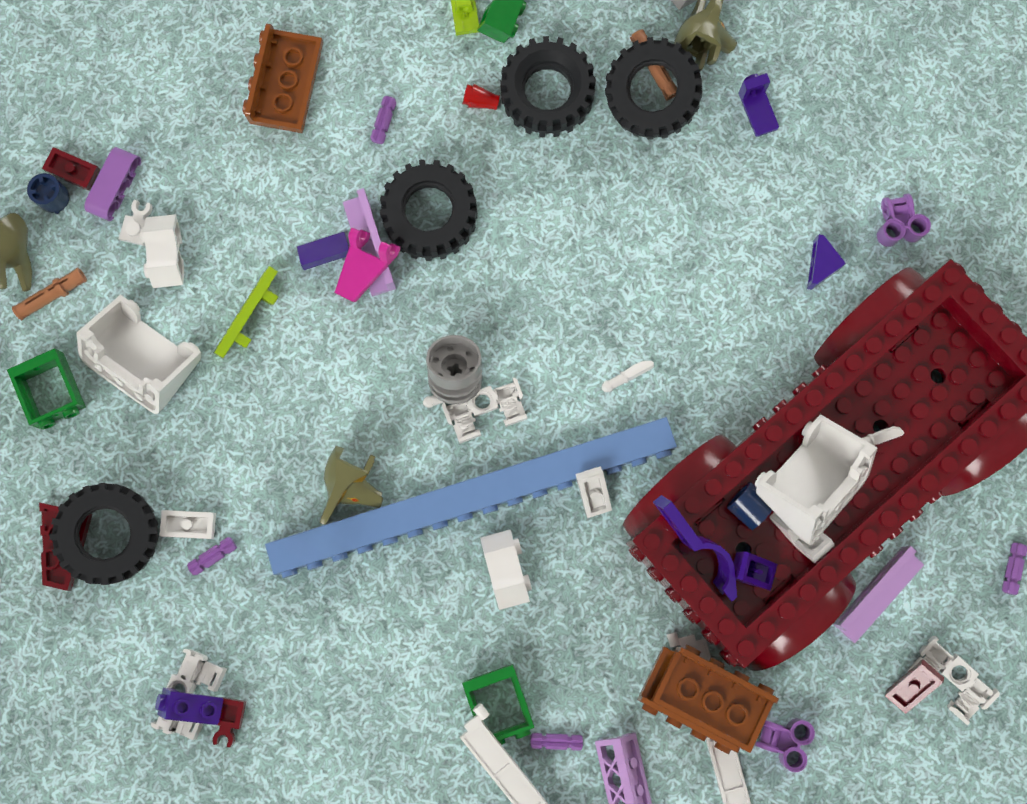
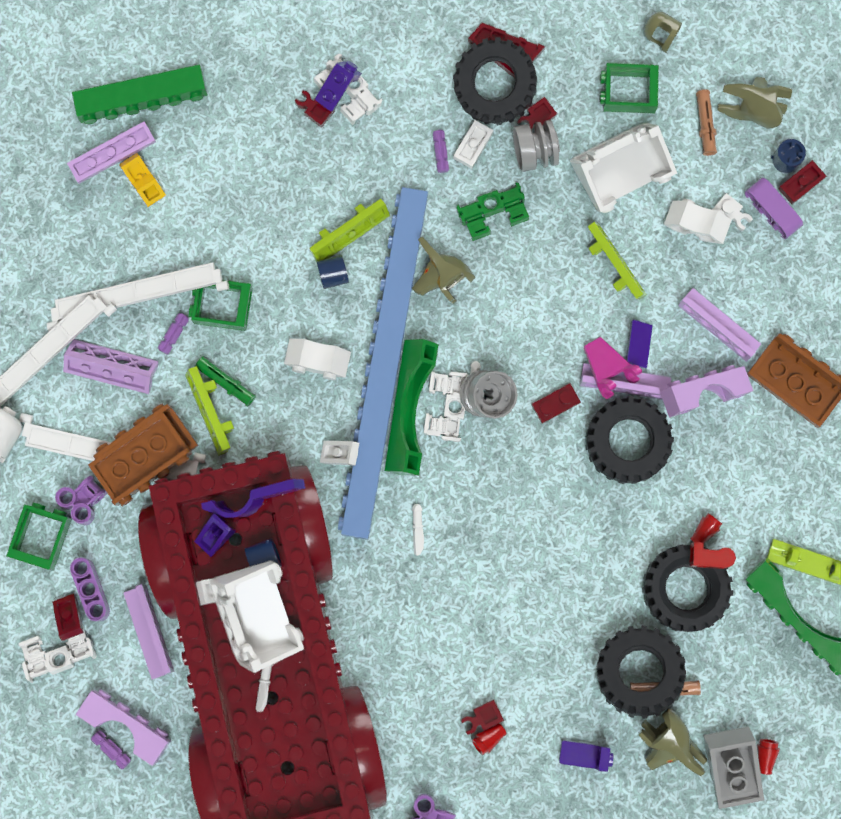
camera: 110 degrees right, 0 degrees up
medium lavender axle [370,96,396,144] -> none
dark purple slope [807,234,846,290] -> none
none -> green window [6,502,72,571]
none -> medium lavender beam [70,557,110,622]
none -> lavender arch [75,689,171,766]
none -> lime hinge [185,366,234,456]
none -> green pin [195,356,256,407]
none -> lime hinge [309,198,390,262]
none -> dark blue piece [317,255,349,289]
none -> green arch [384,339,439,476]
none -> green piece [457,183,529,241]
none -> dark red plate [460,699,504,734]
none -> red cone [472,723,507,756]
none -> light grey wheel [513,120,560,172]
none -> dark red plate [517,97,558,131]
none -> dark red plate [531,383,581,424]
none -> lavender arch [660,365,753,418]
none -> lavender fence [678,288,761,362]
none -> red leg [690,542,736,569]

